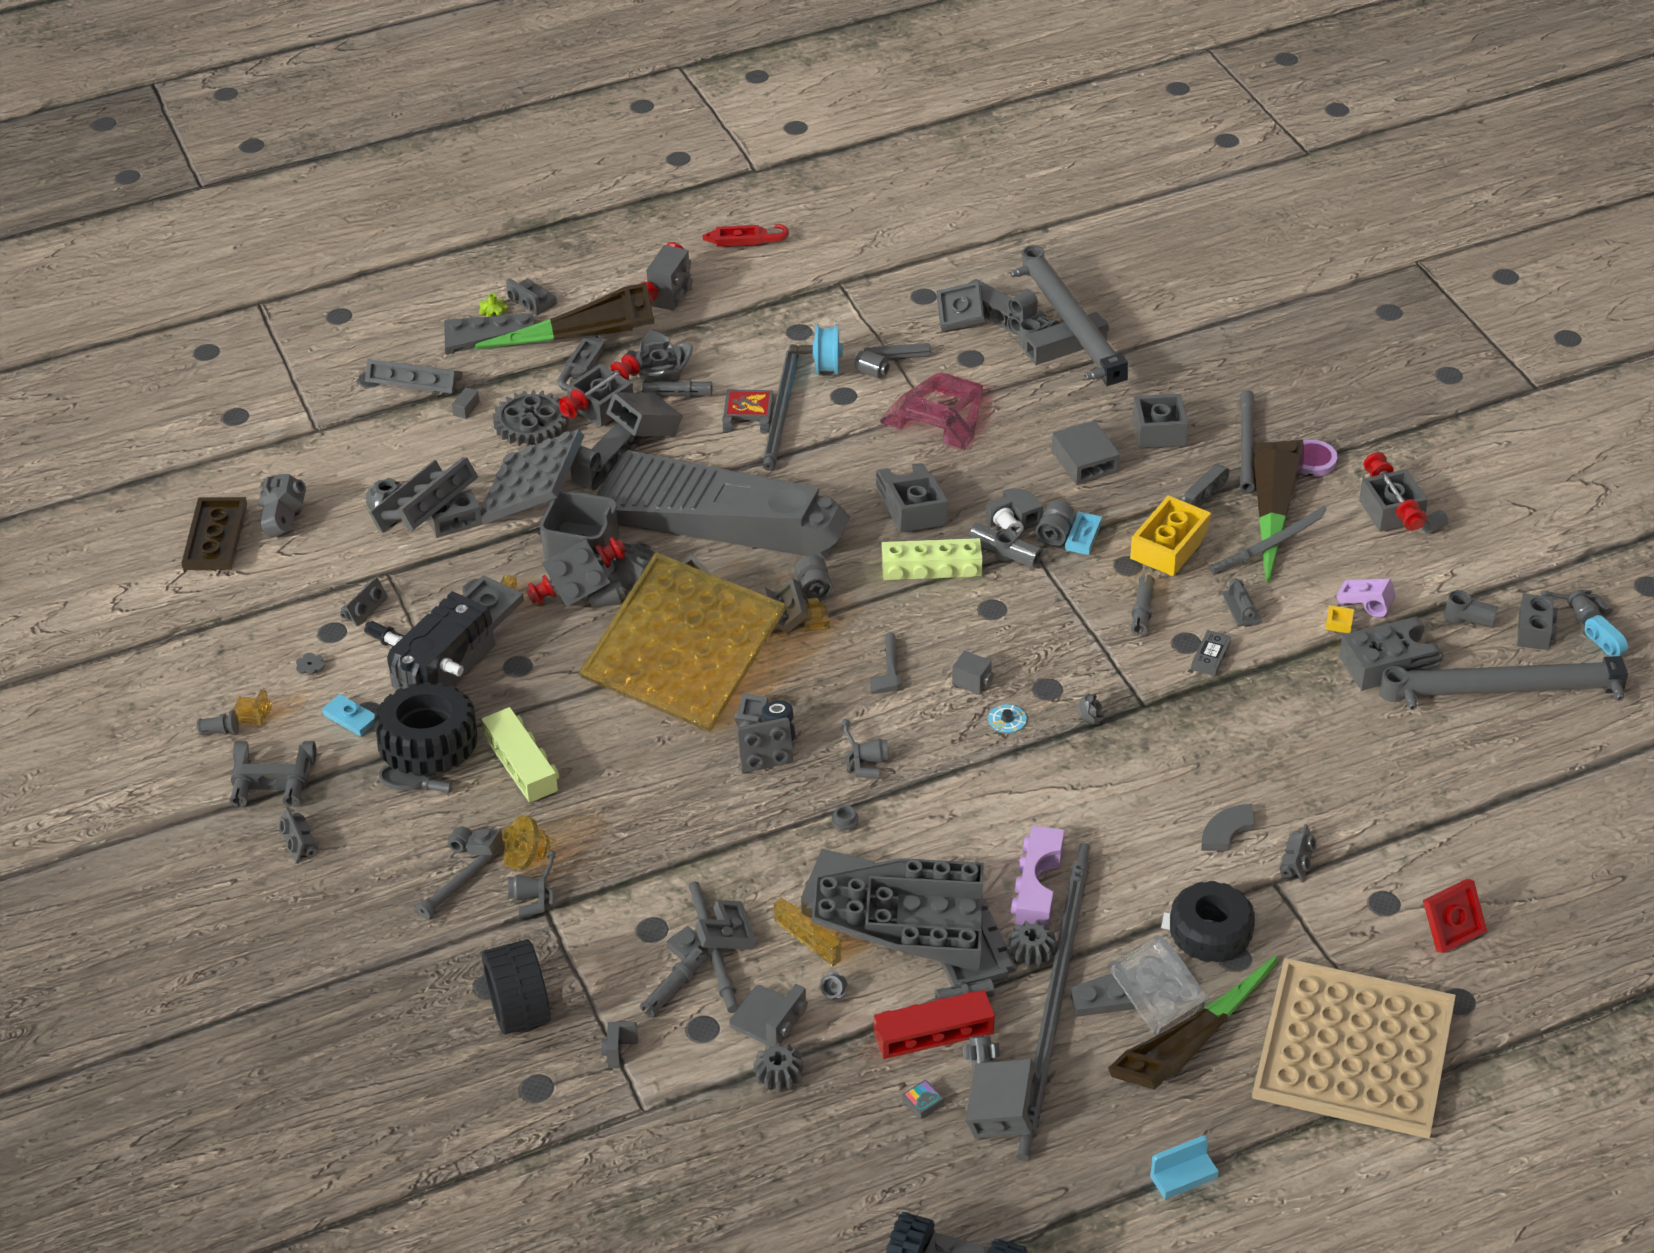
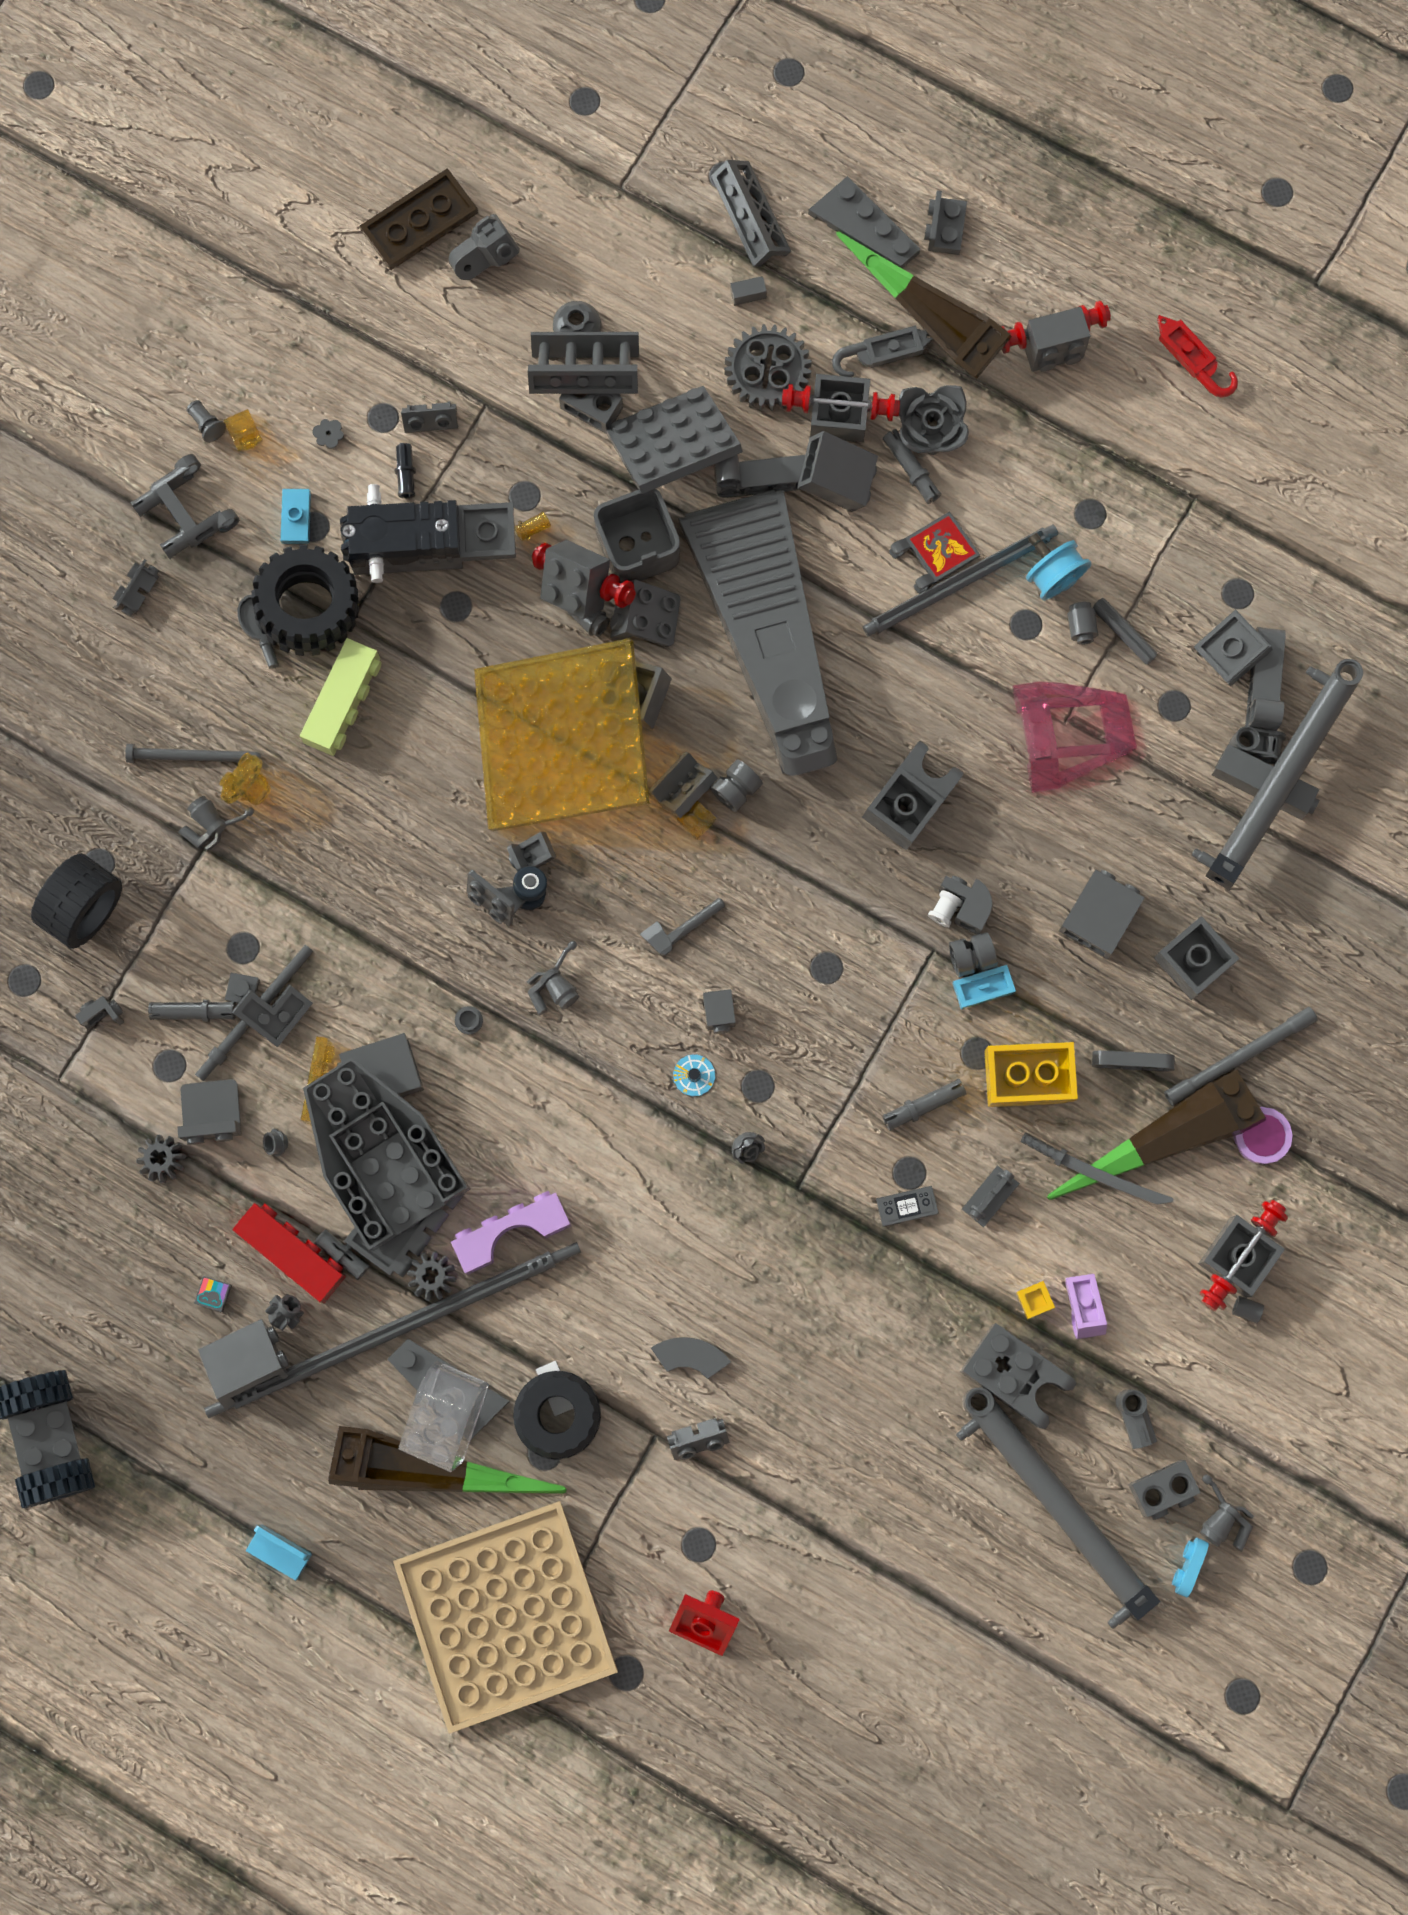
camera: 55 degrees right, 35 degrees up
dark grey plate [448,826,503,855] -> none
lime plant [479,293,508,317] -> none
yellowish green brick [882,538,982,580] -> none
dark grey piece [968,523,1043,568] -> none

